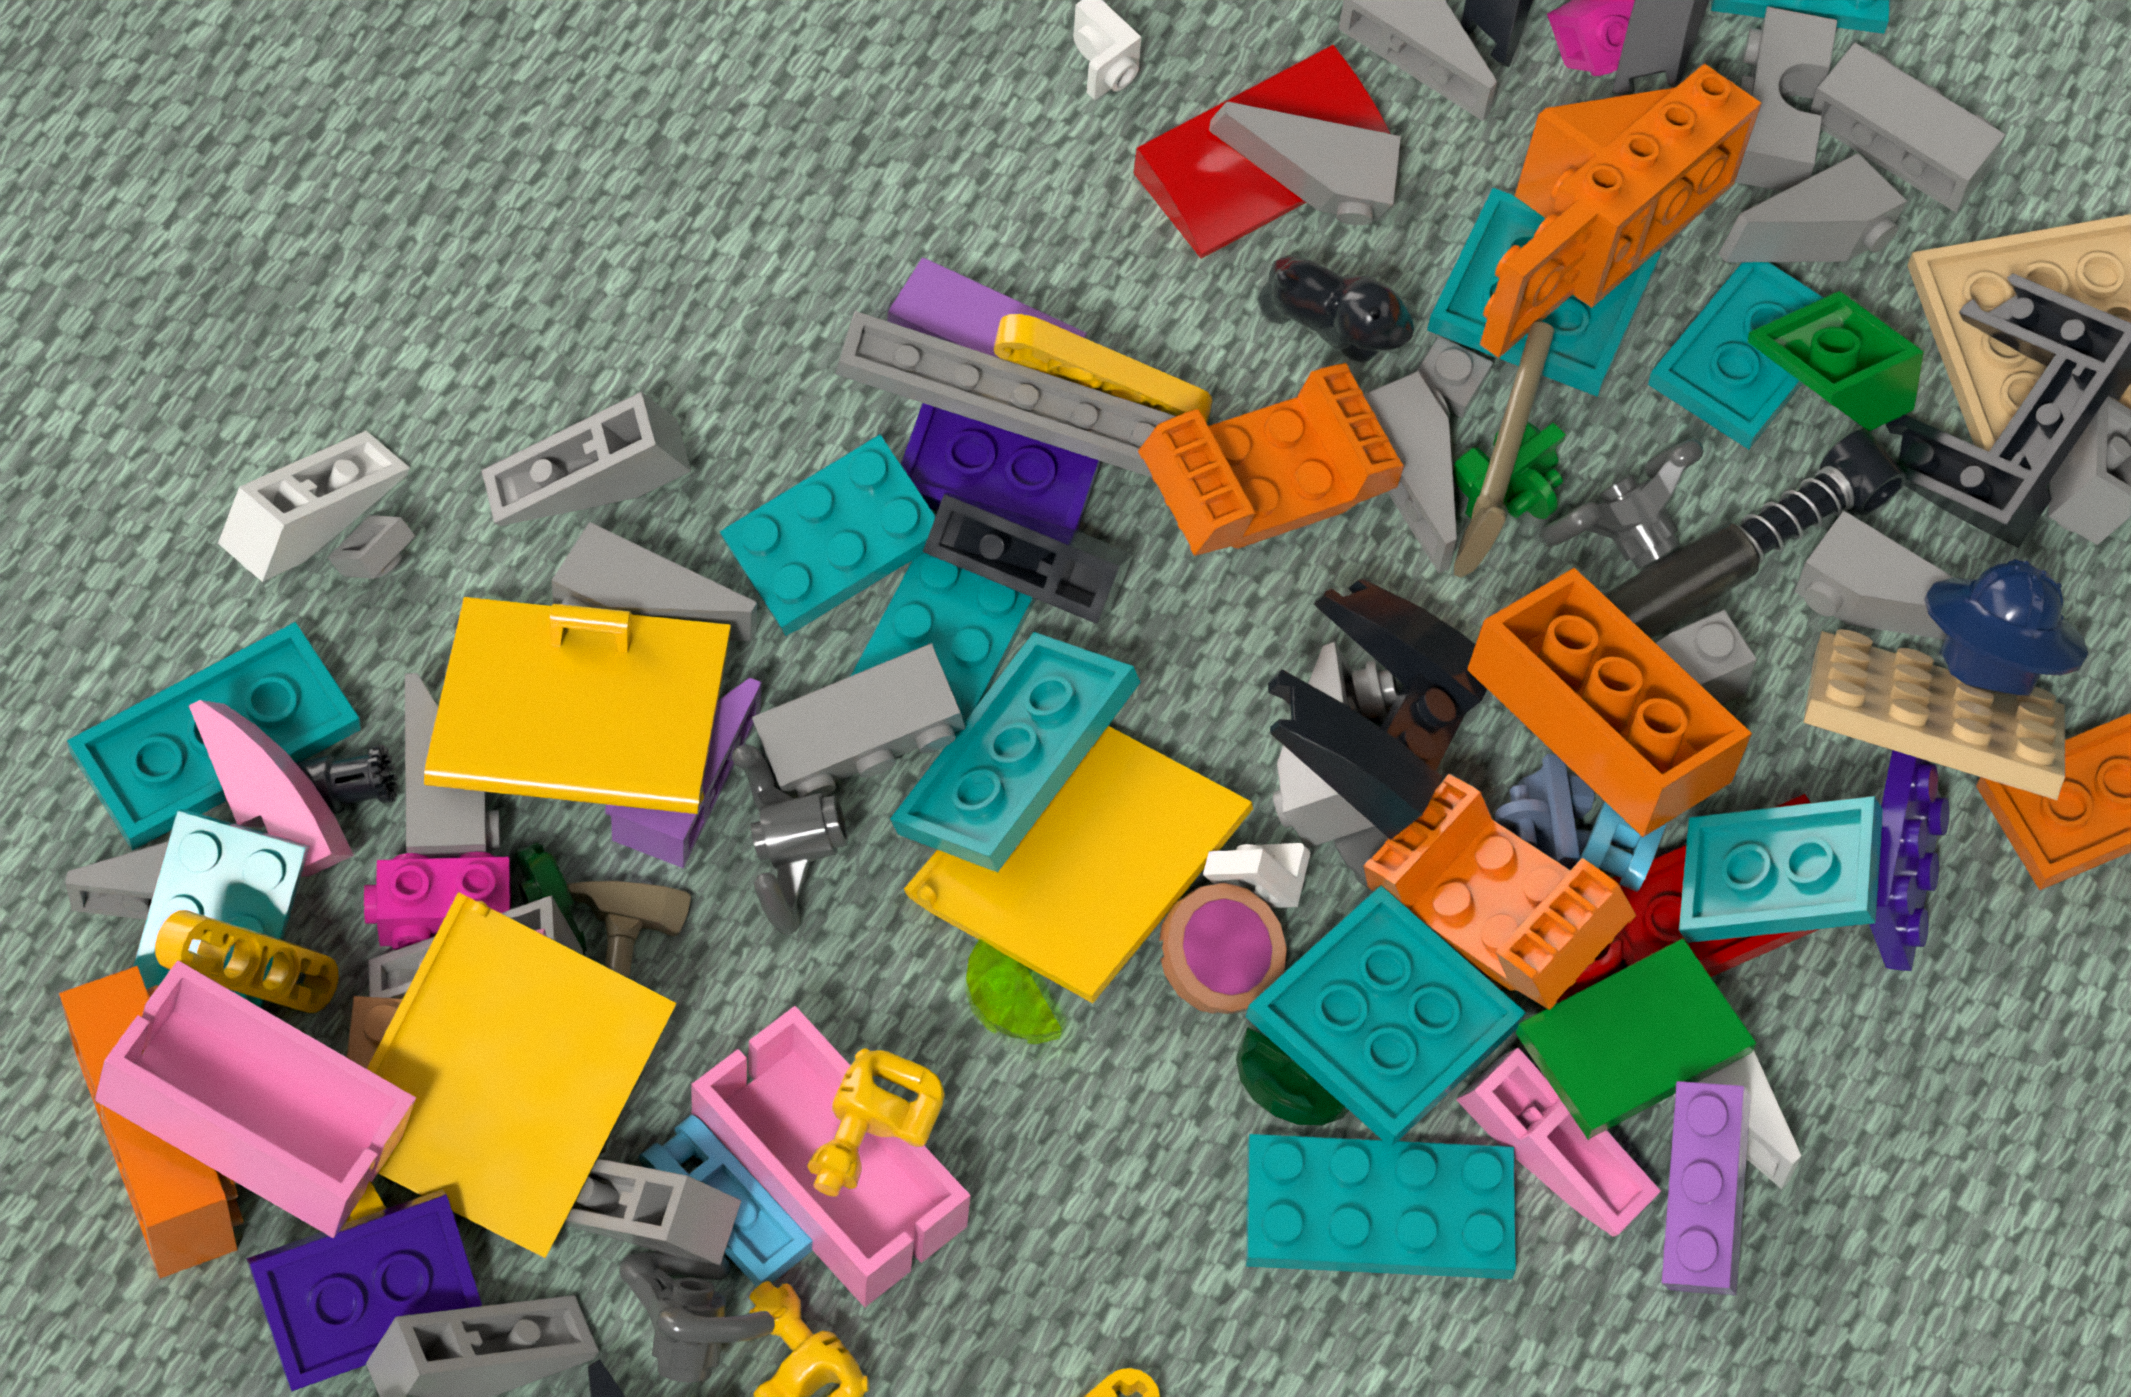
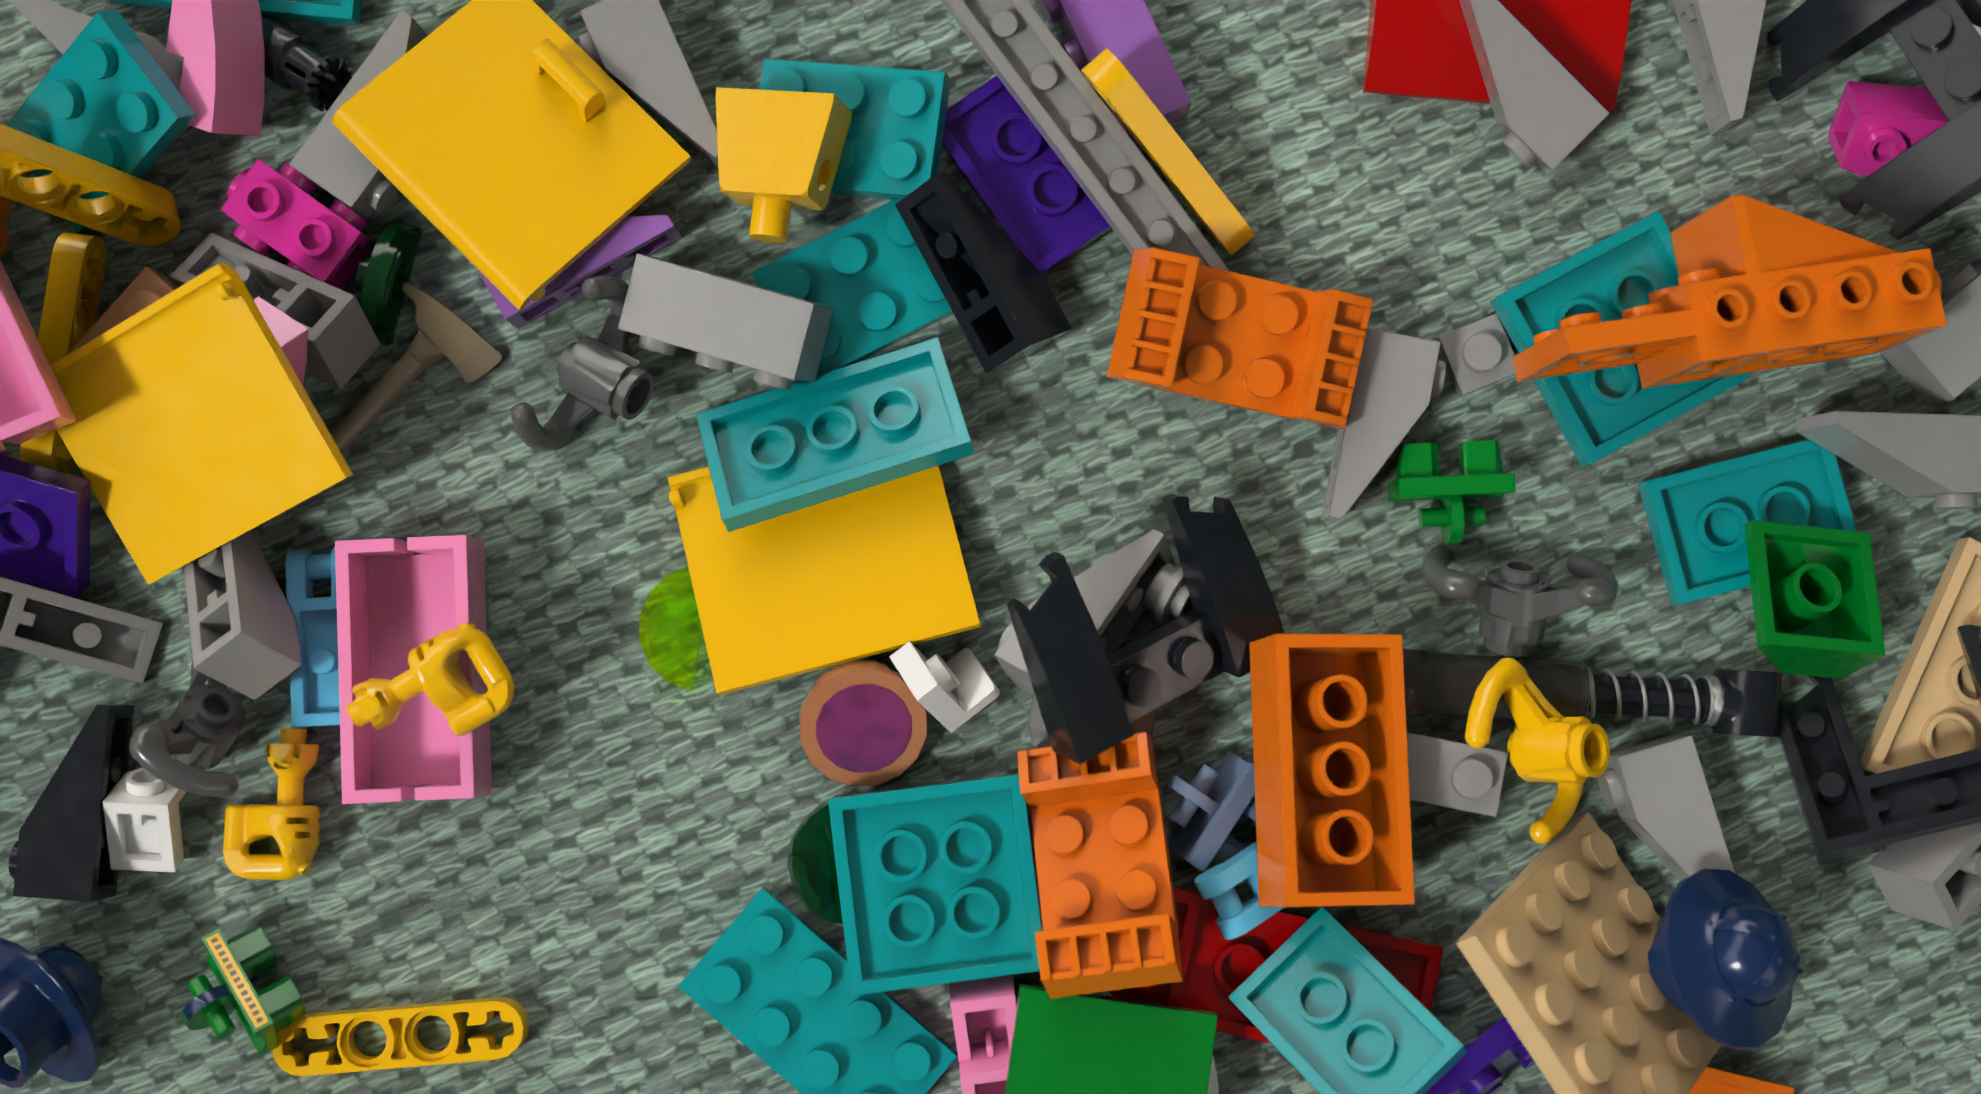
camera: 45 degrees right, 25 degrees up
black animal [1257,255,1414,363] -> none
dark tan piece [1454,322,1554,578] -> none
none -> yellow torso [715,87,852,243]
none -> yellow piece [1465,658,1610,845]

